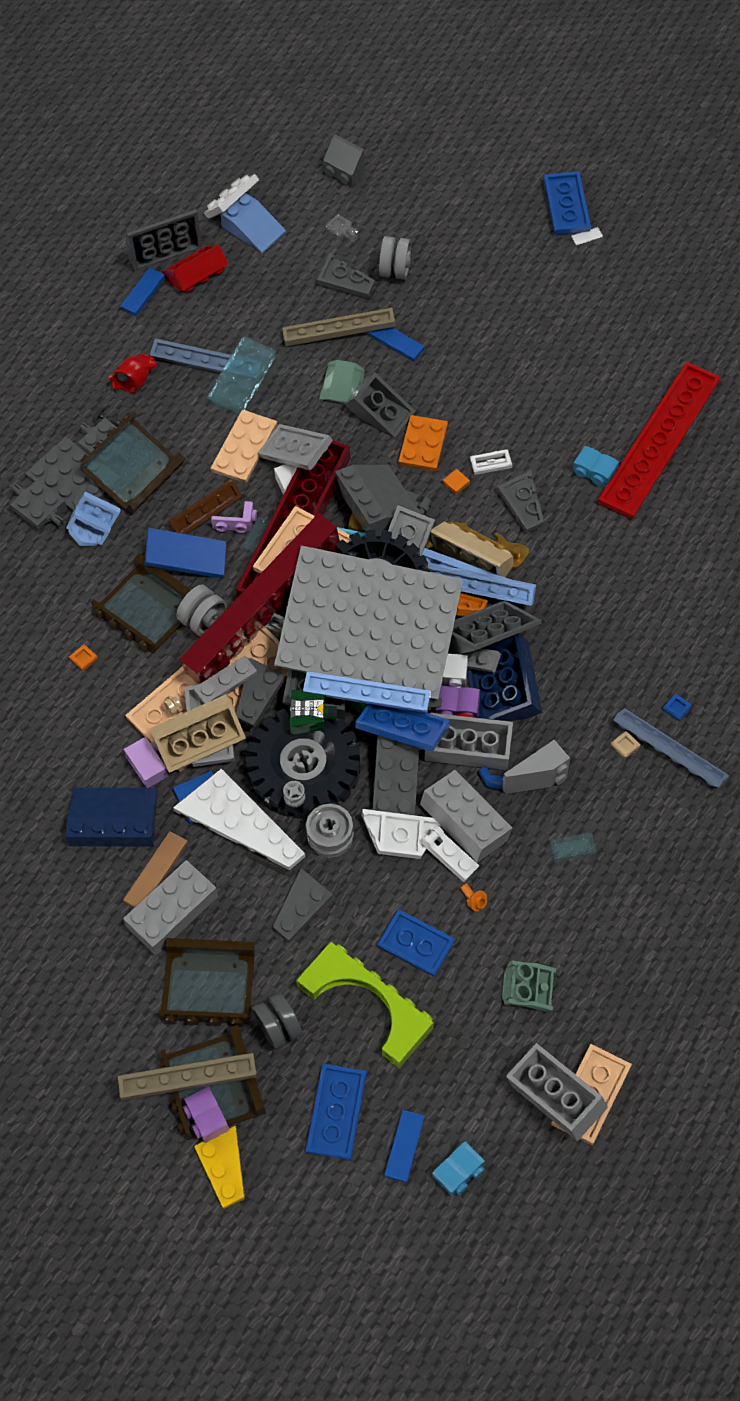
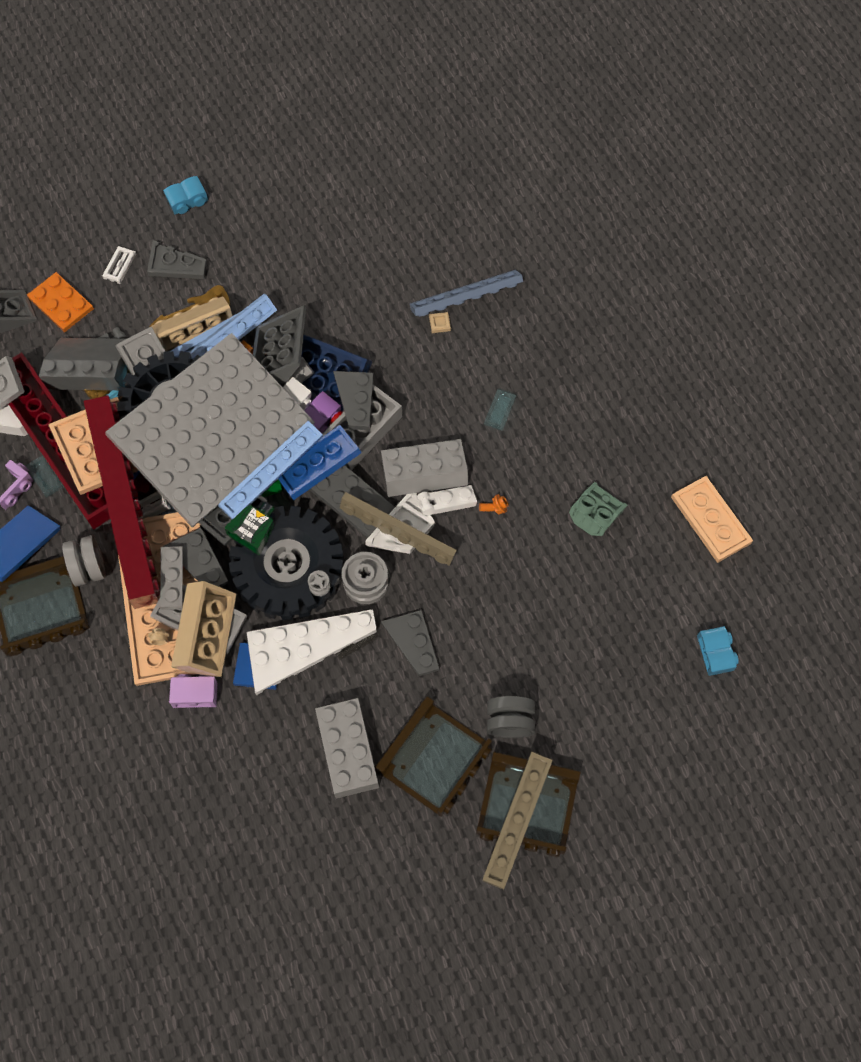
camera: 60 degrees left, 5 degrees up
dark blue slope [66,788,158,847] -> none
orange tile [69,644,98,671] -> none
medium nougat tile [123,831,188,908] -> none
medium lavender brick [183,1087,230,1143] -> none
yellow wing [194,1126,244,1209] -> none
lime arch [296,942,433,1069] -> none
blue tile [306,1064,367,1161] -> none
blue tile [377,909,455,977] -> none
blue tile [384,1110,425,1183] -> none
orange tile [443,469,470,495] -> none
blue arm [478,767,504,789] -> none
light grey slope [502,740,570,794] -> none
light grey brick [506,1043,608,1142] -> none
red plate [598,362,720,520] -> none
blue tile [663,693,692,721] -> none
none -> dark grey wing [333,371,373,430]
none -> dark tan plate [340,492,457,566]

